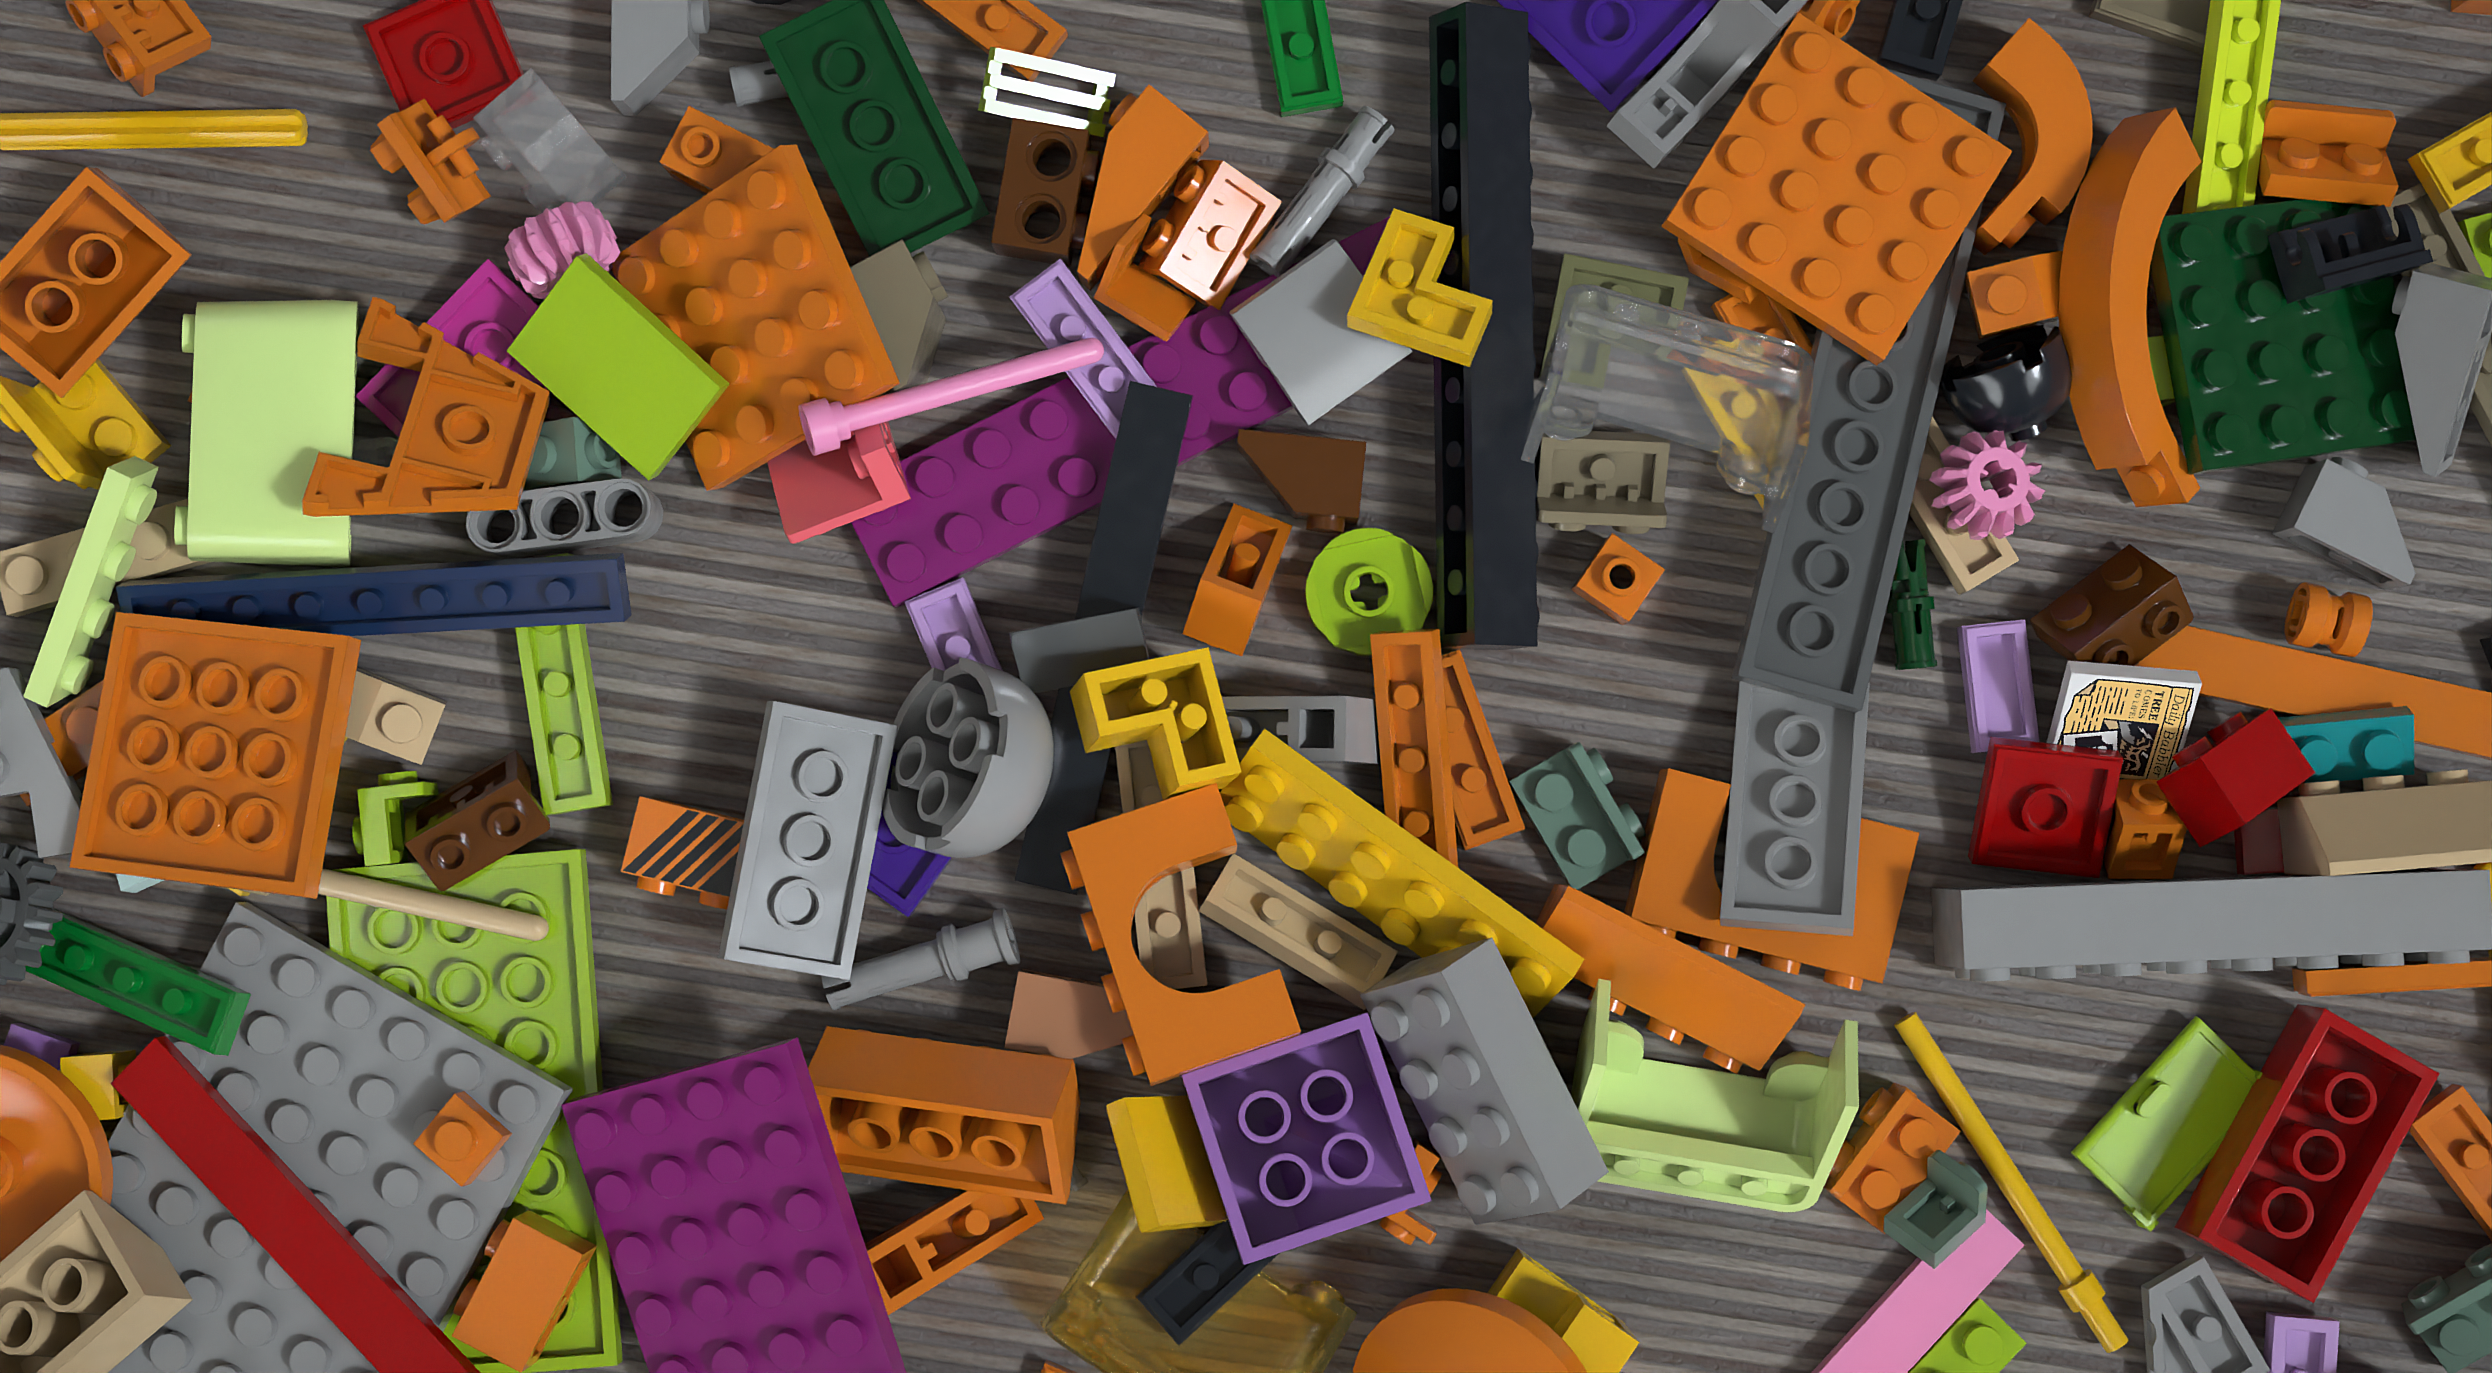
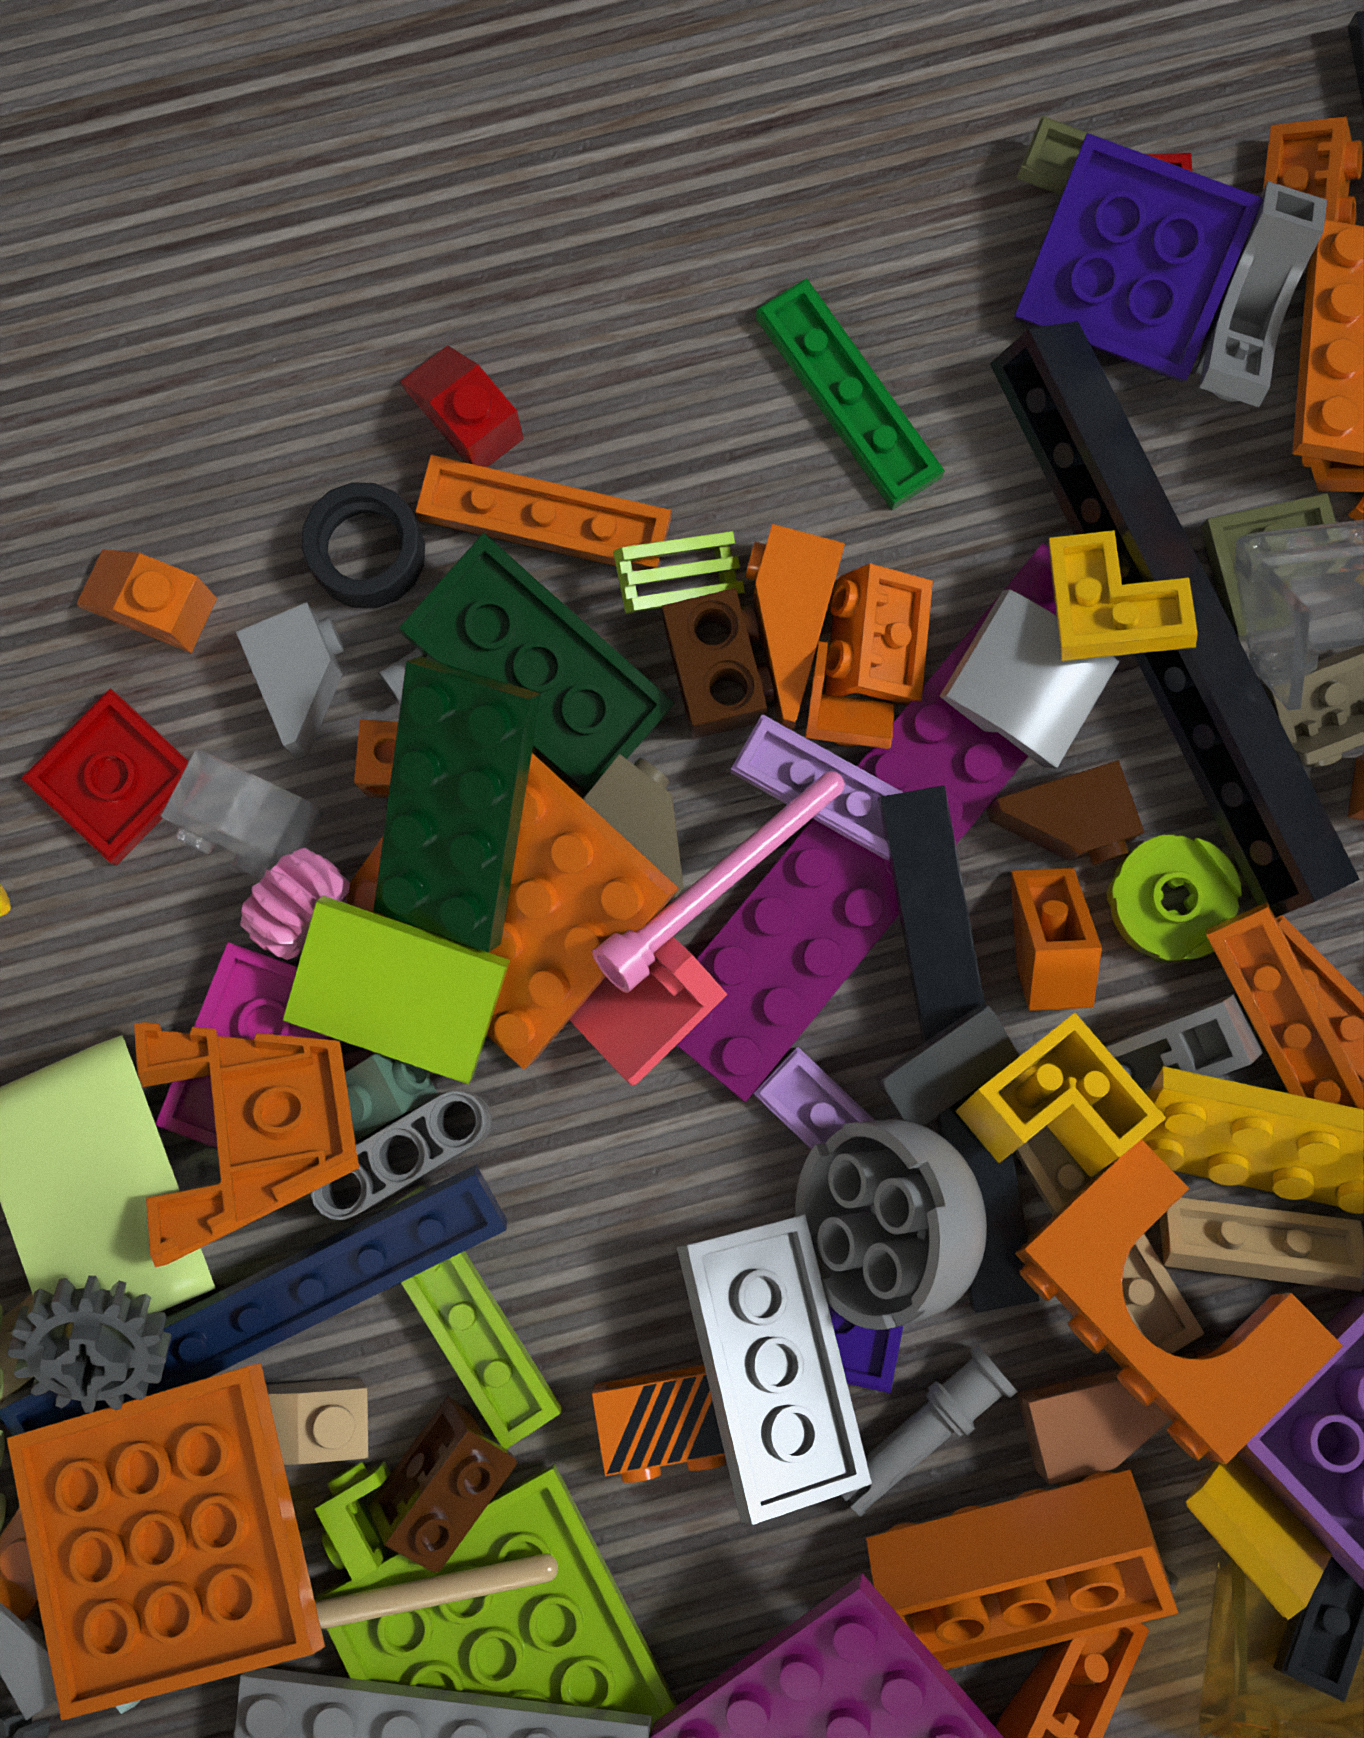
camera: 25 degrees left, 5 degrees down
orange hips [370,99,491,225] -> none
light grey pin [1249,106,1395,278] -> none
none -> dark grey gear [8,1275,171,1413]
none -> dark green plate [374,656,541,953]

